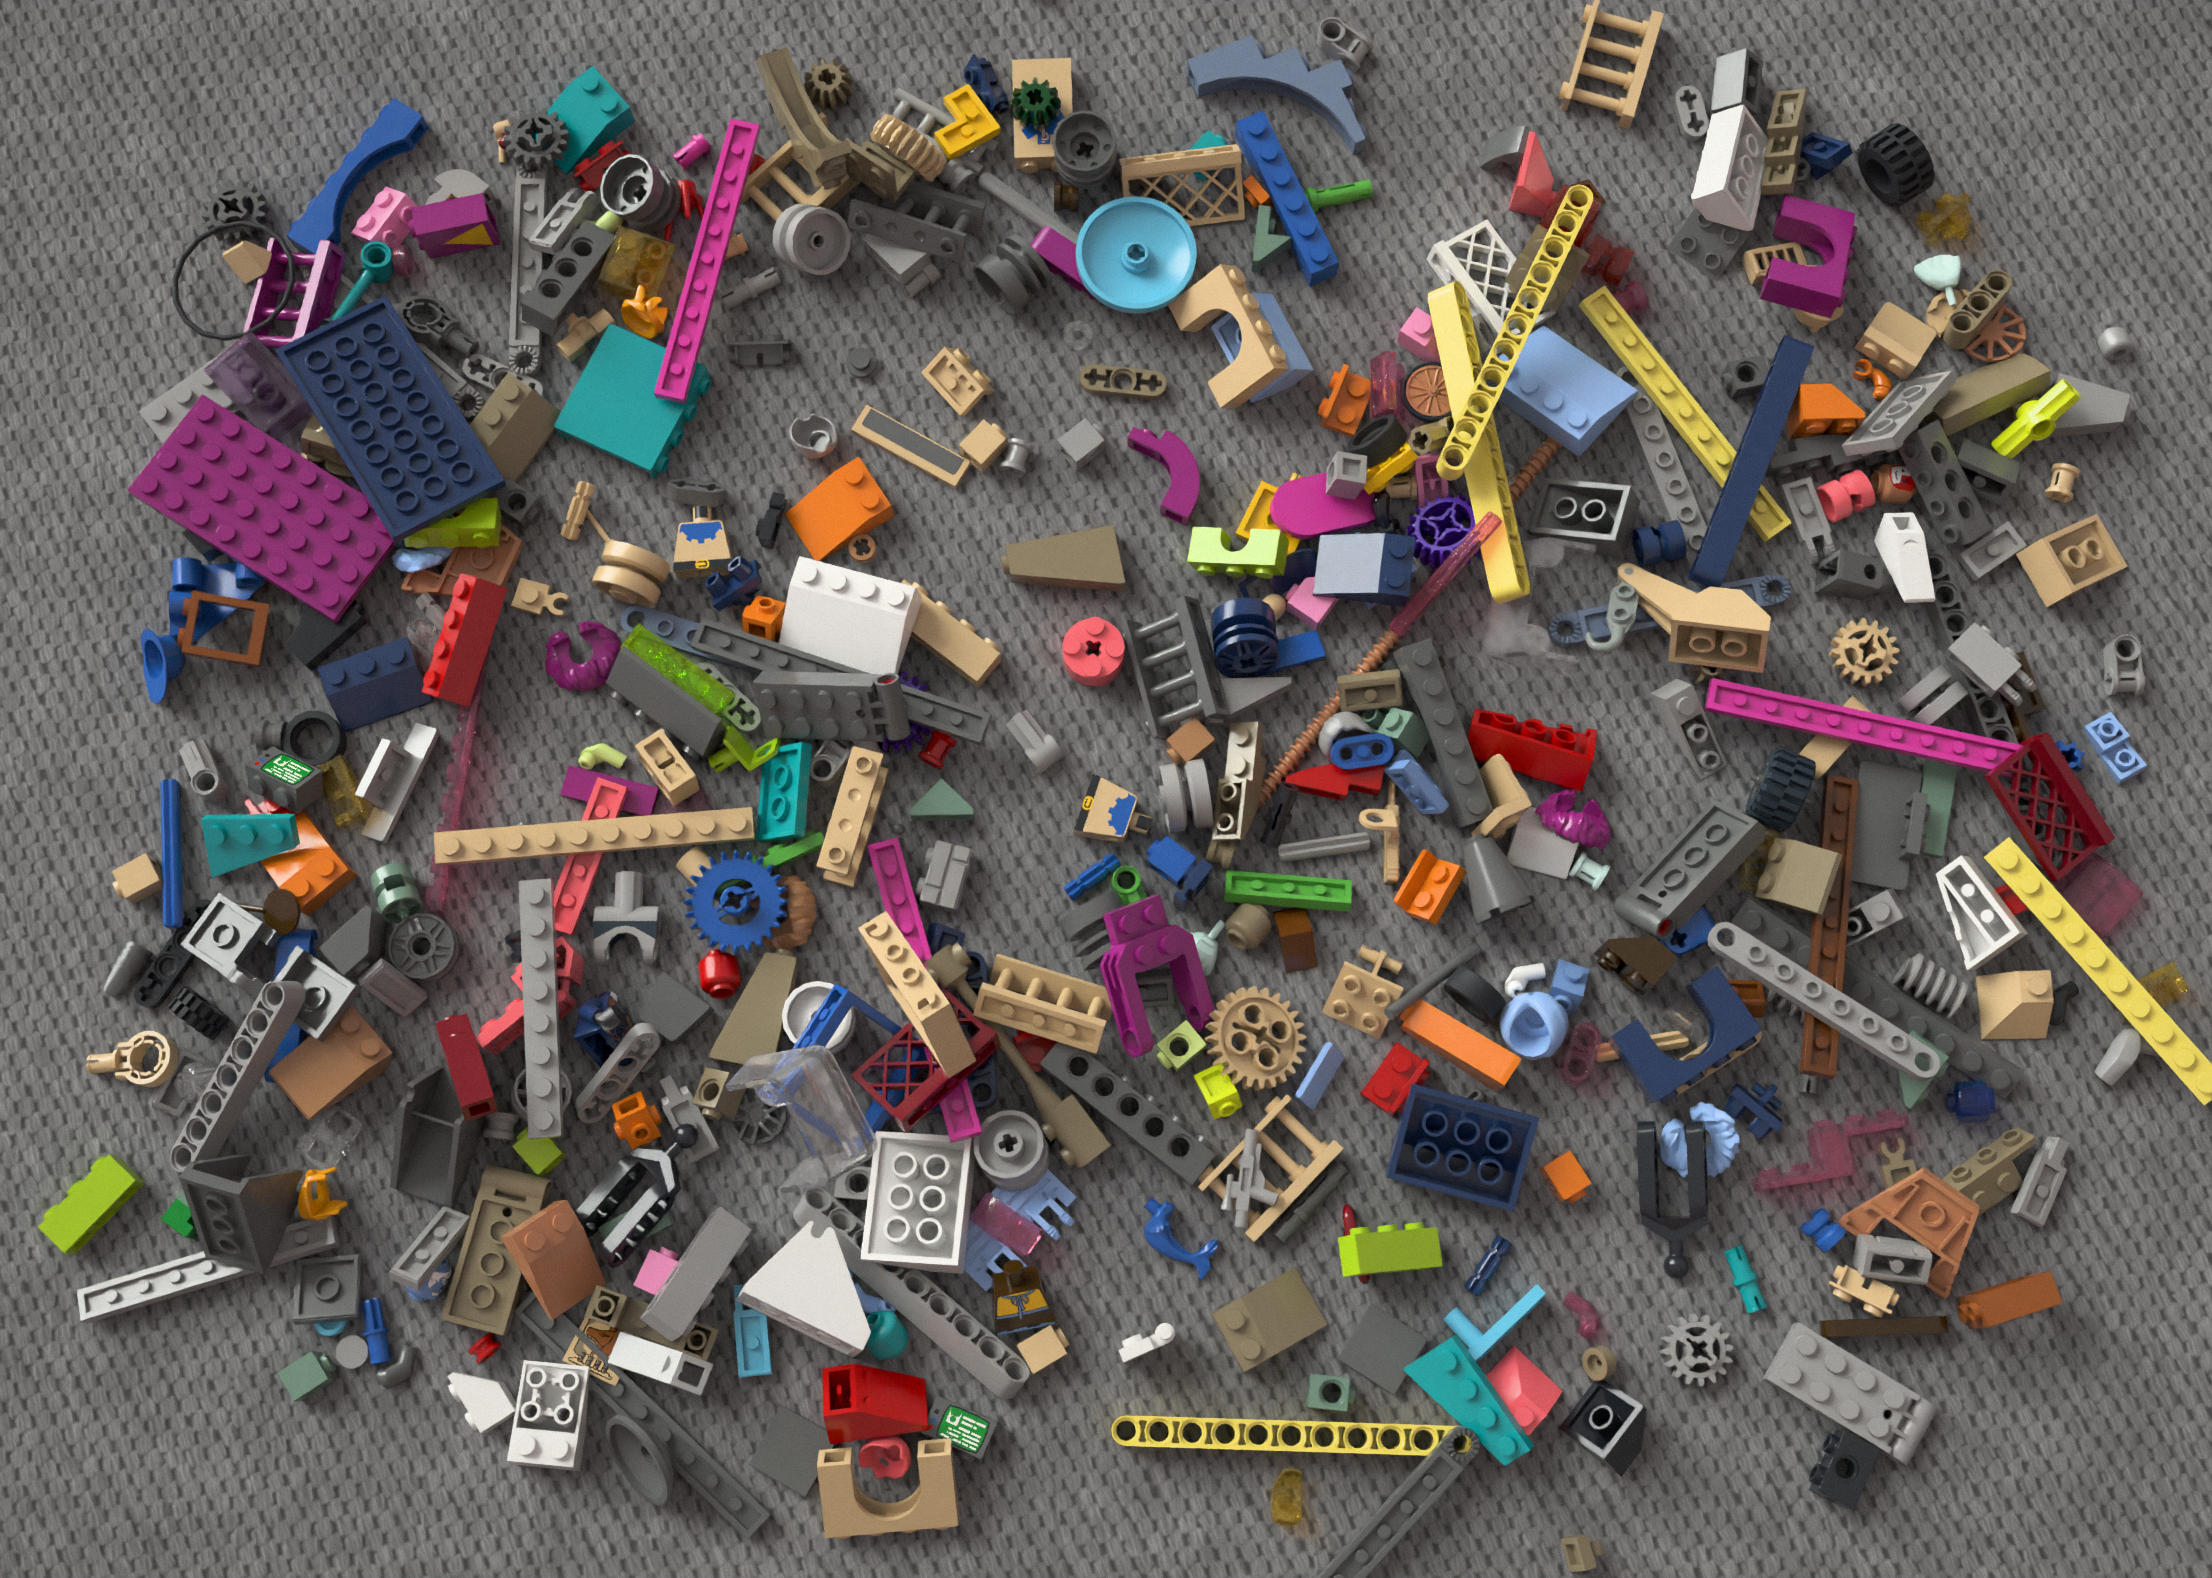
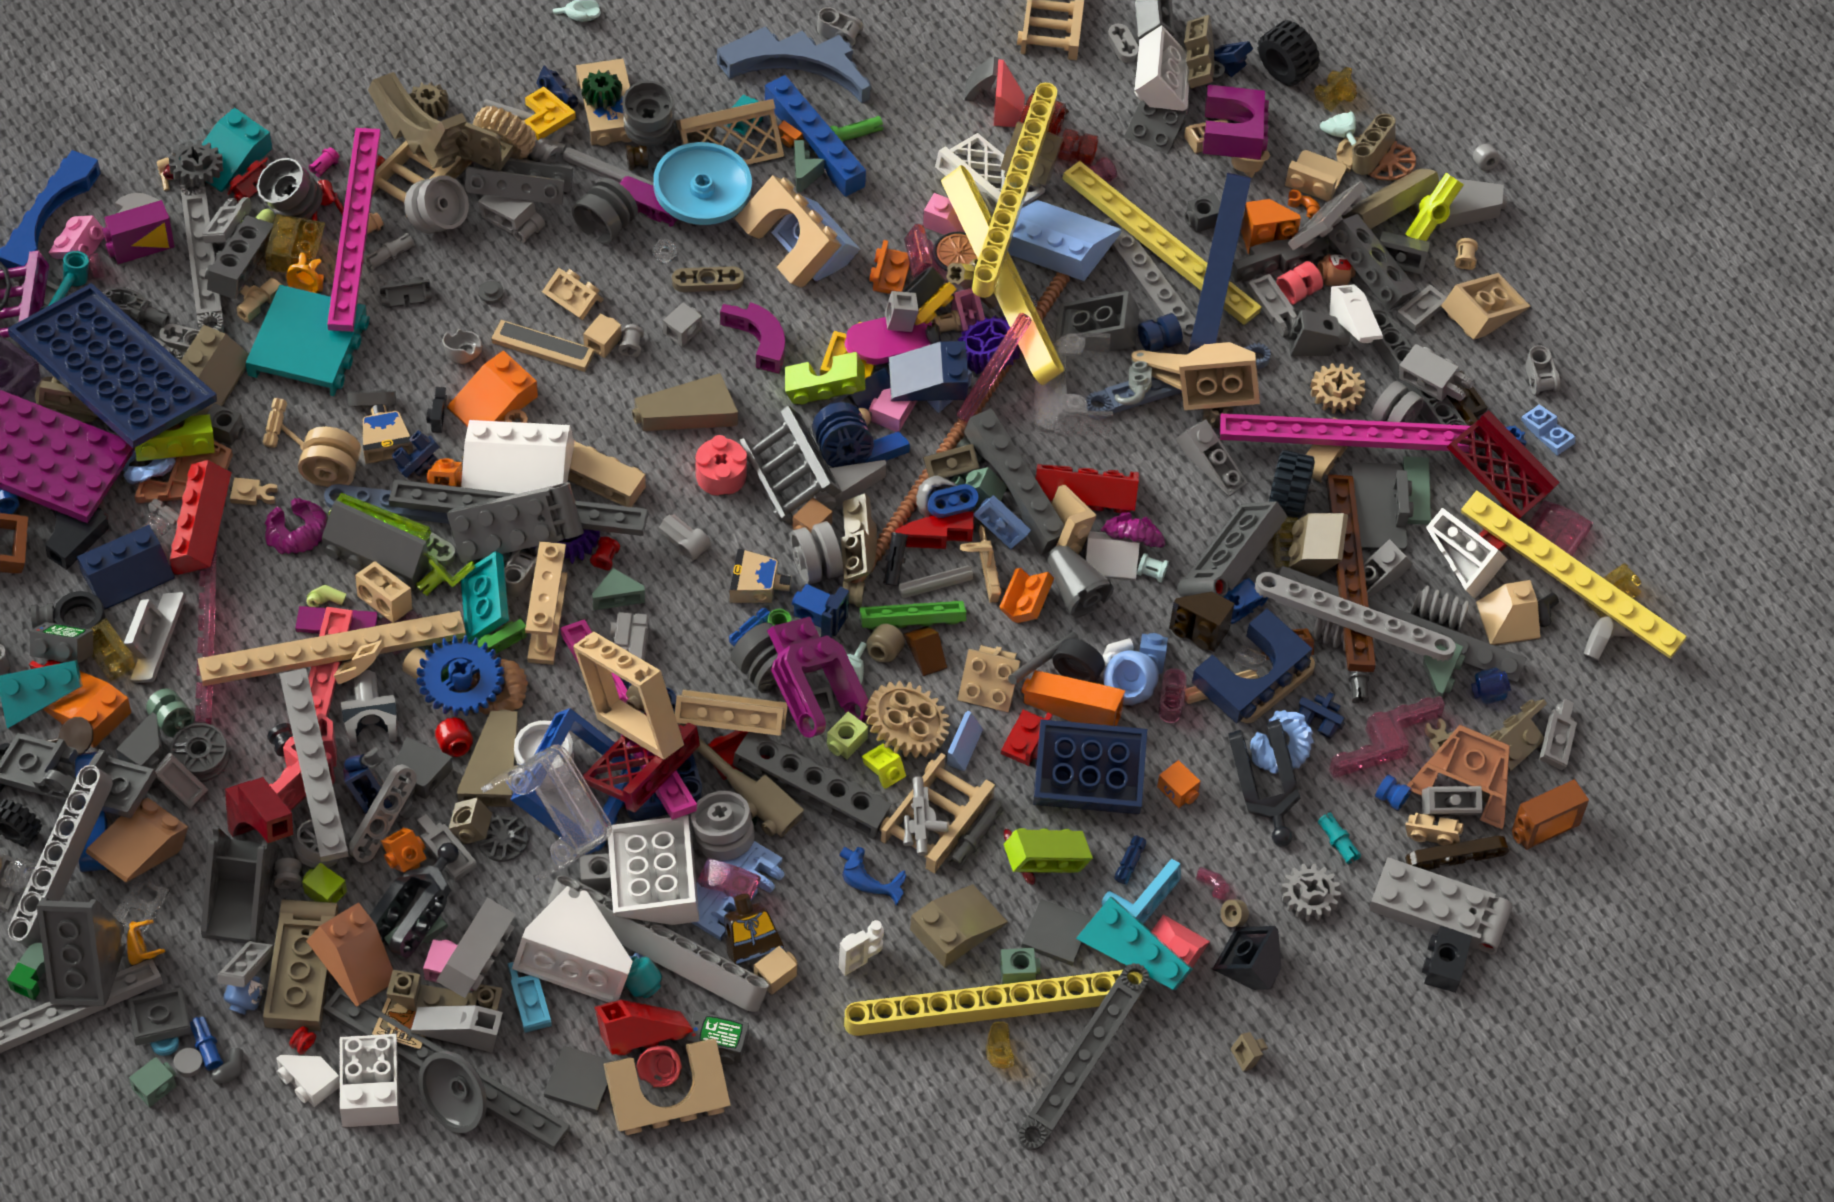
camera: 15 degrees left, 20 degrees down
none -> tan slope [334,640,385,685]

